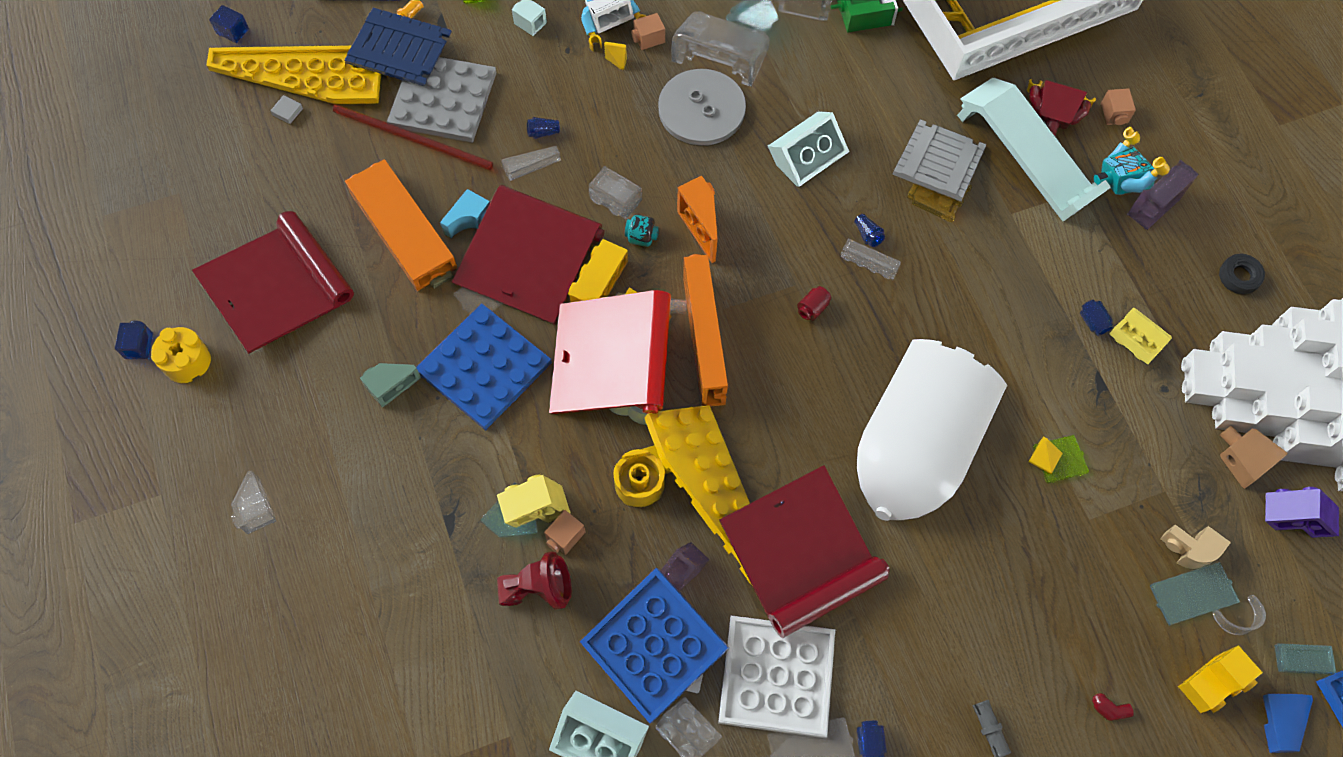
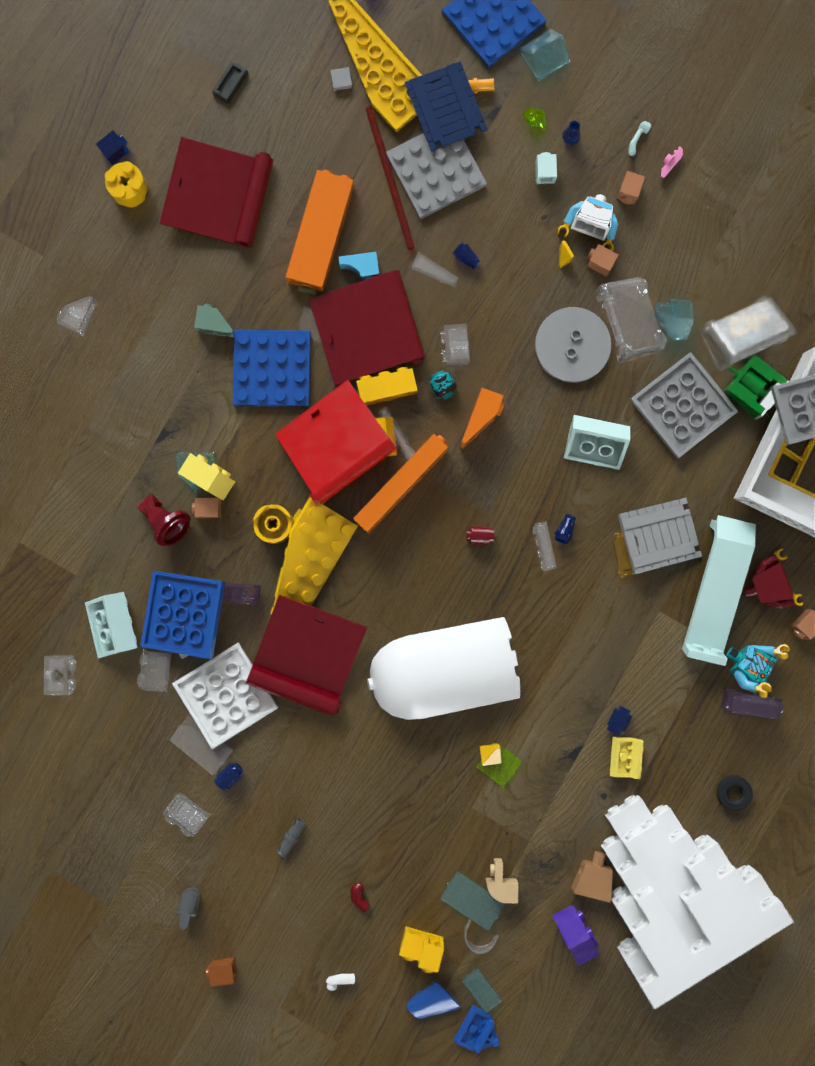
camera: 55 degrees right, 20 degrees up
none -> pearl dark grey tile [212,61,248,104]
none -> light grey plate [630,352,738,459]

